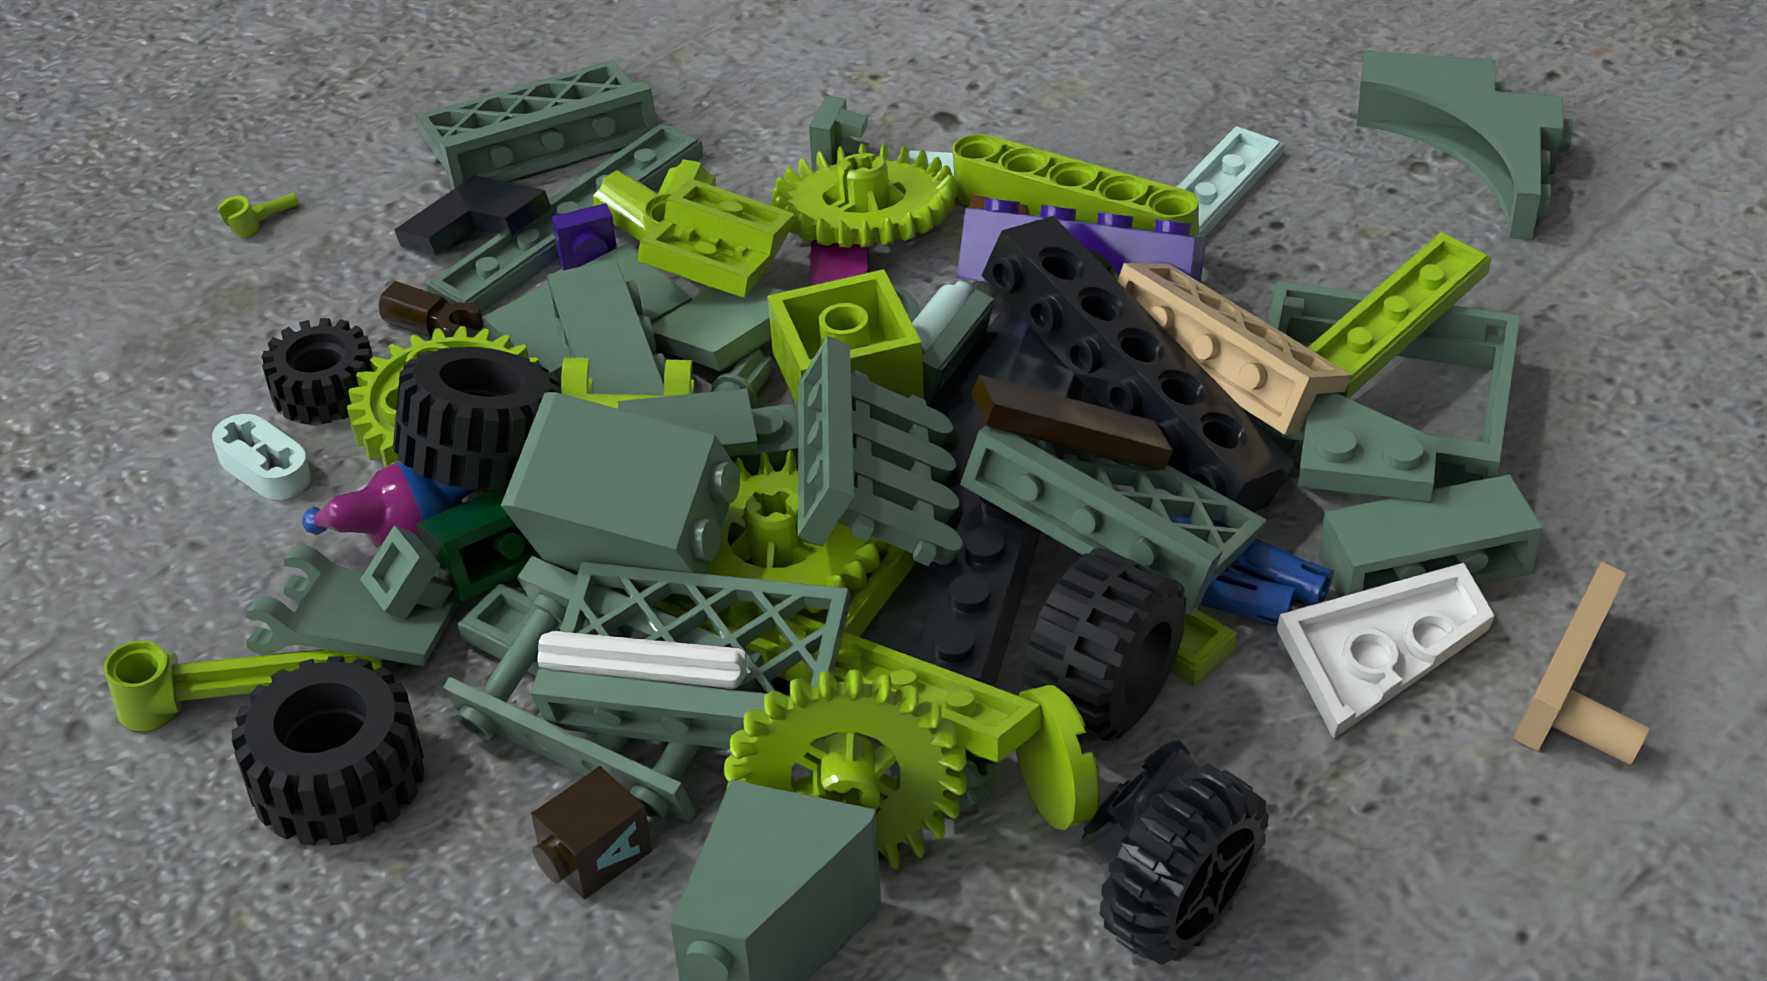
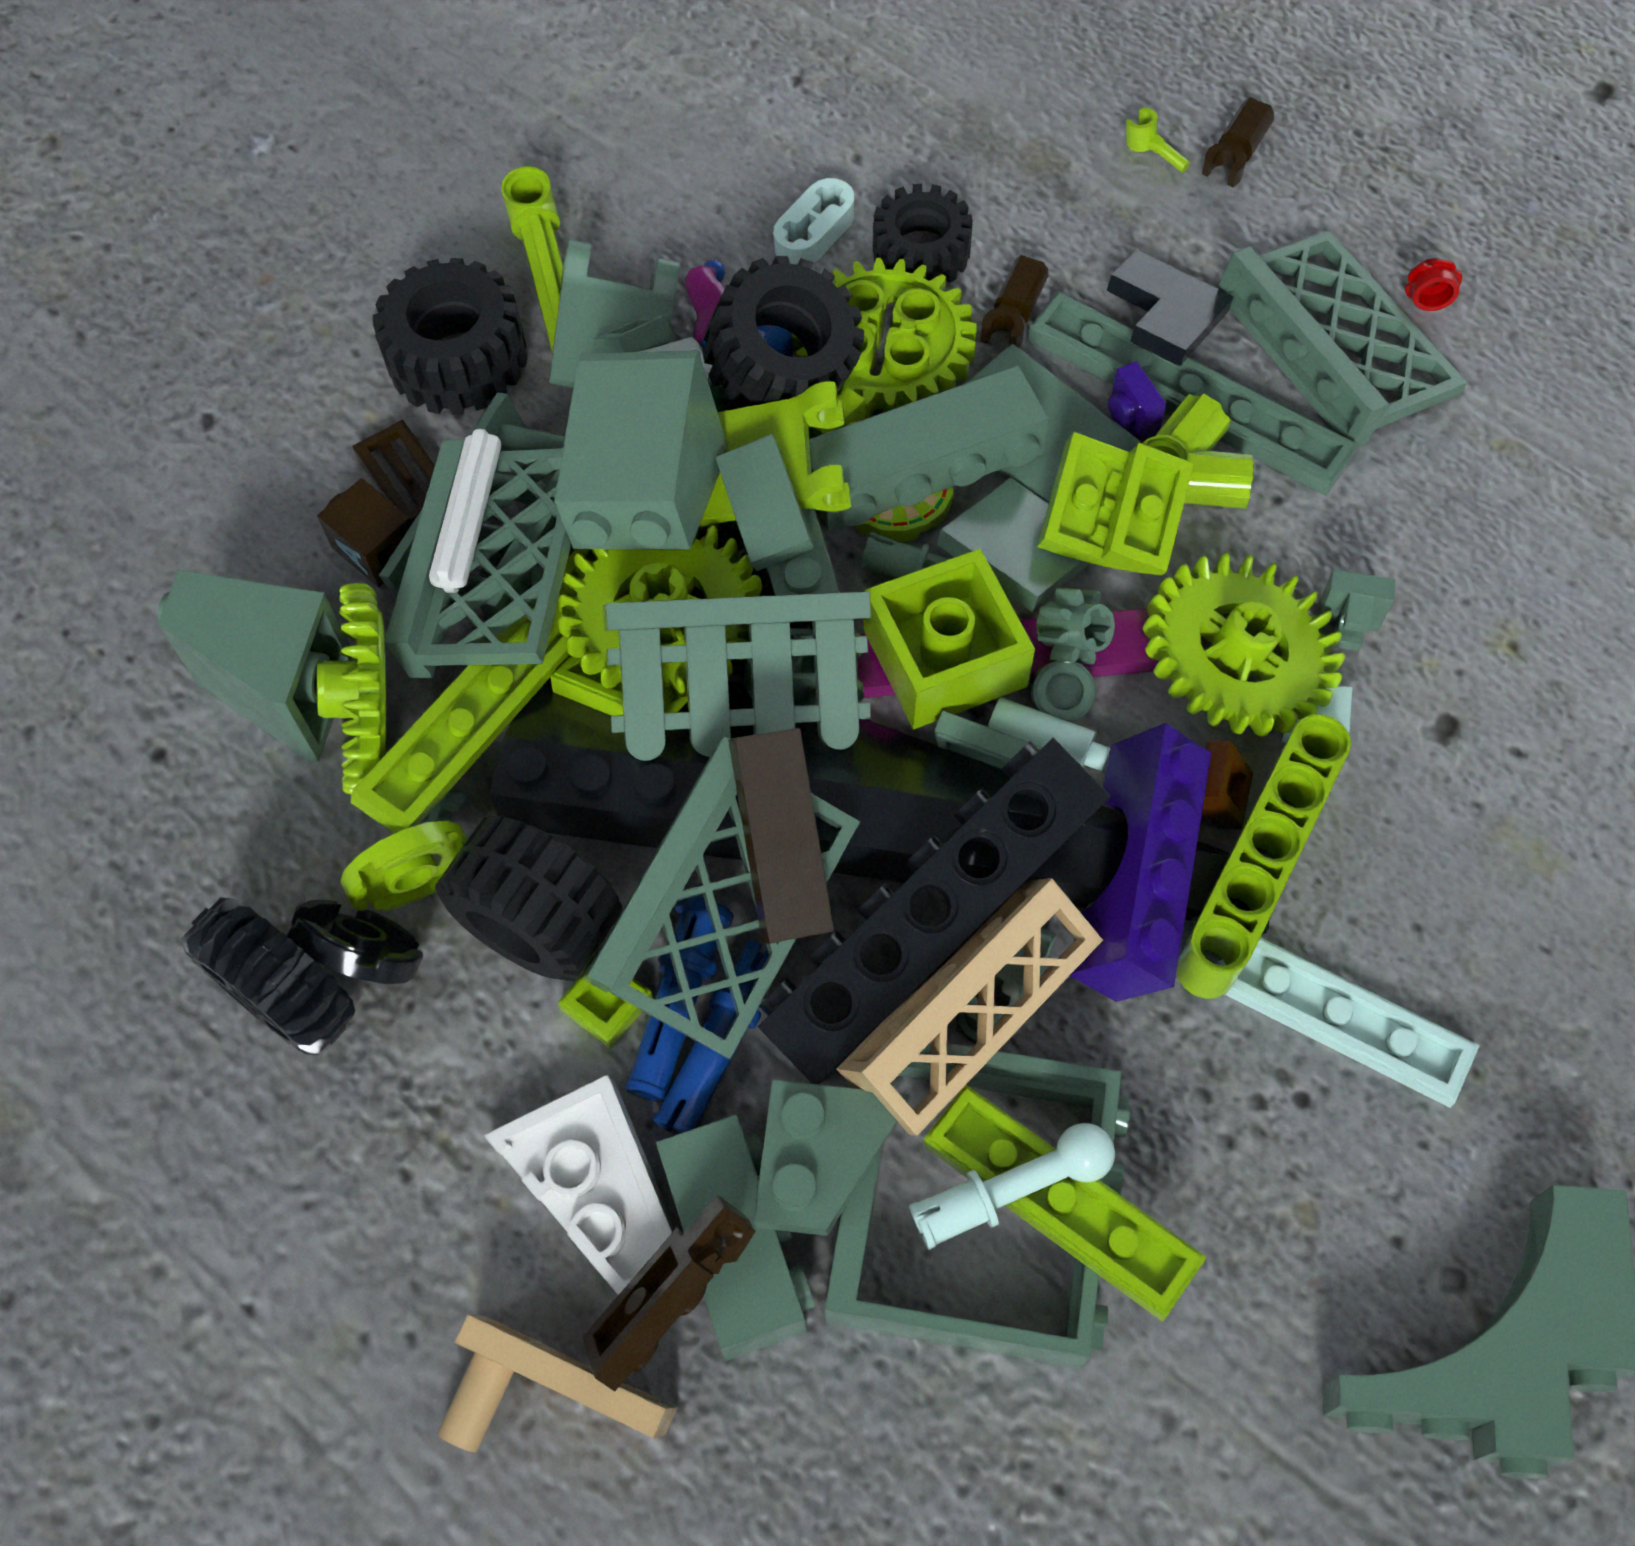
camera: 85 degrees right, 20 degrees up
none -> dark brown tile [352,420,435,524]
none -> dark brown hinge [583,1195,756,1392]
none -> light aqua pin [909,1123,1115,1250]
none -> sand green gear [1037,588,1115,664]
none -> dark brown bar [1202,97,1274,187]
none -> red plate [1405,258,1462,311]

